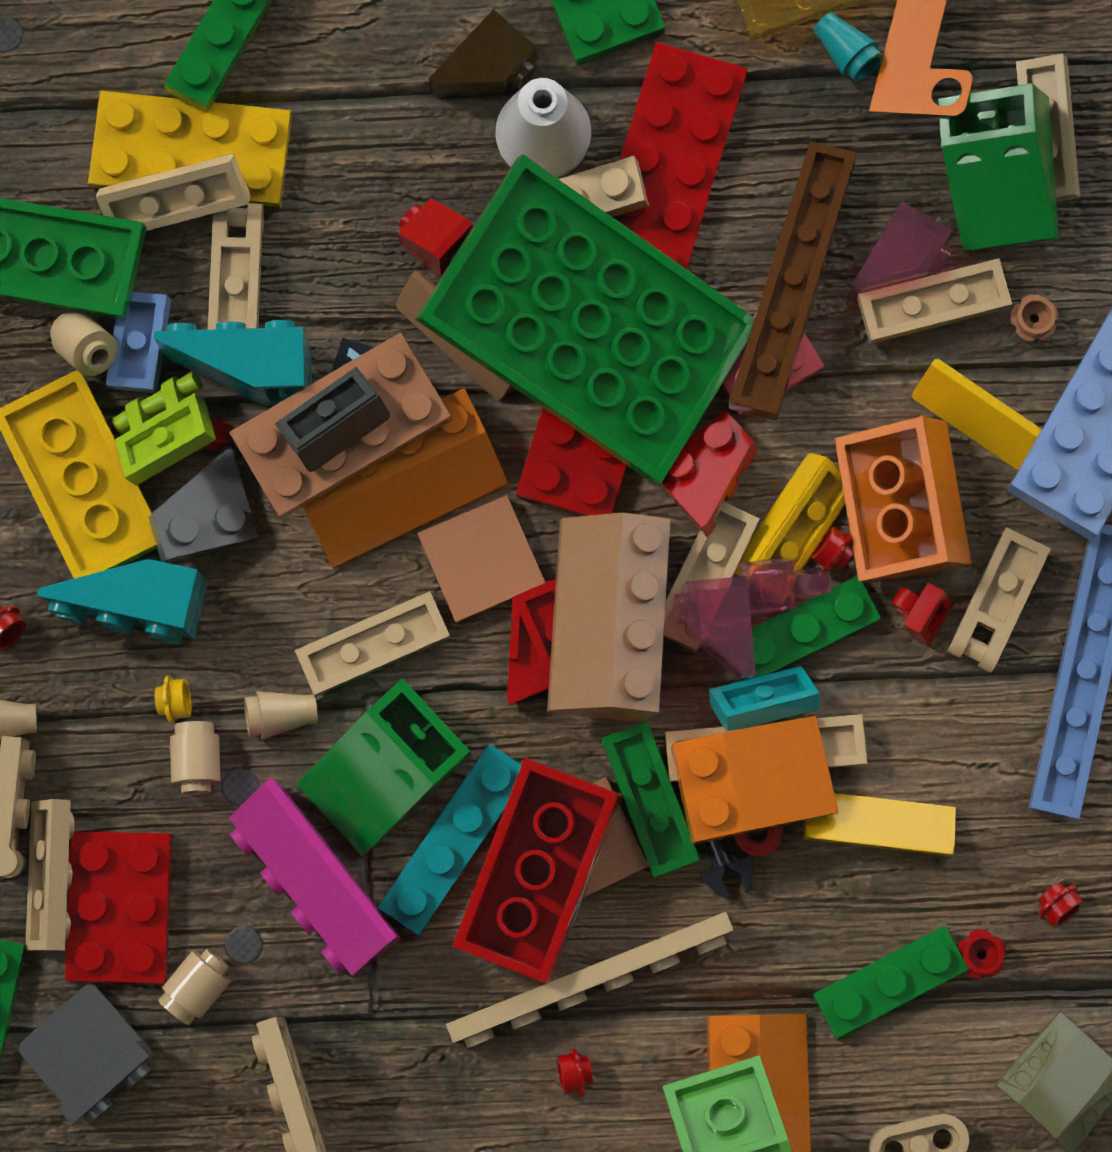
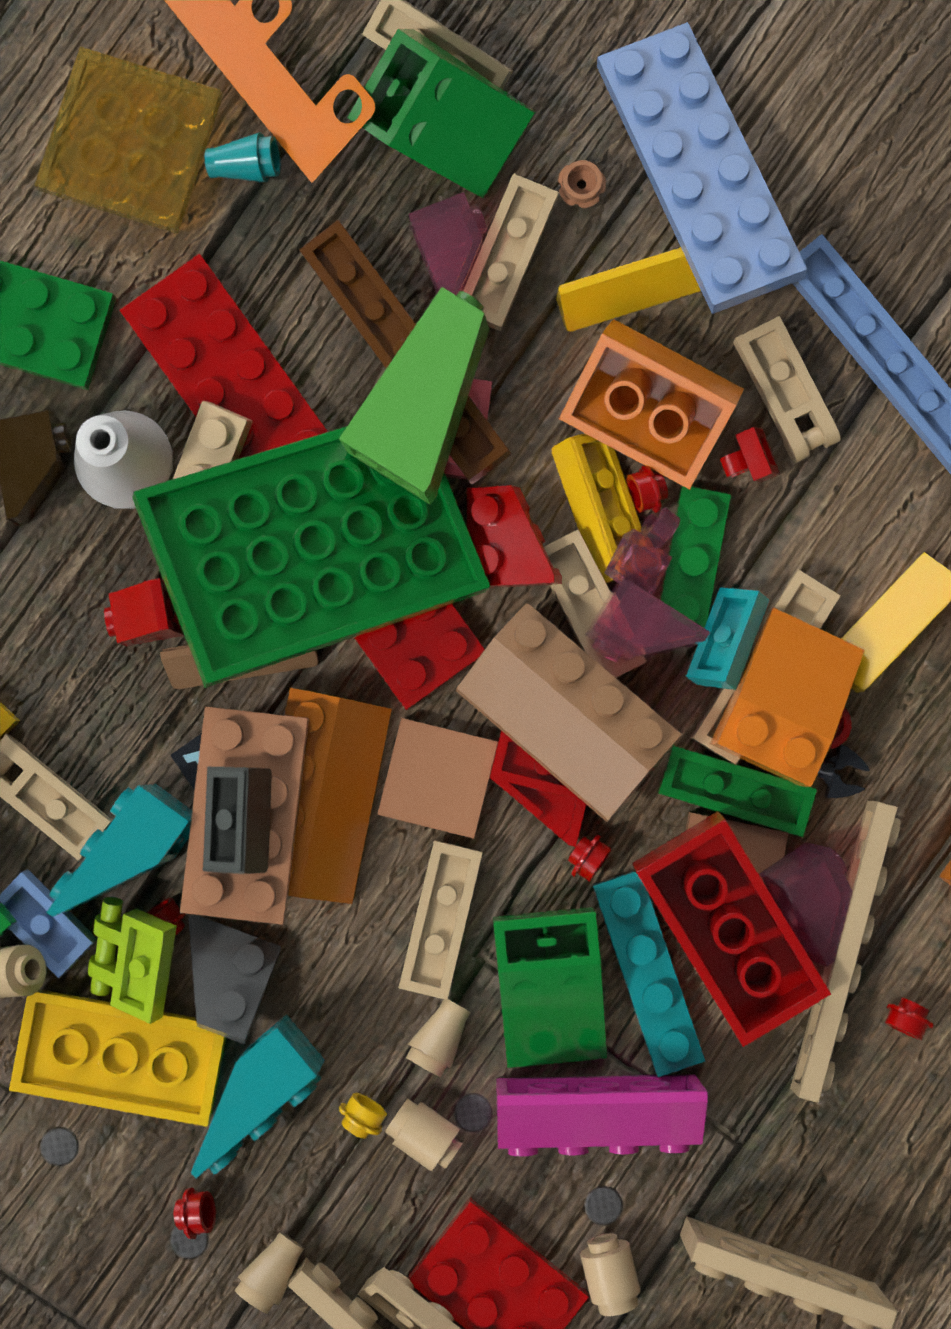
camera: 55 degrees left, 5 degrees up
none -> bright green slope [339,287,489,505]
none -> red plate [568,834,612,882]
none -> clear pink slope [759,842,853,966]

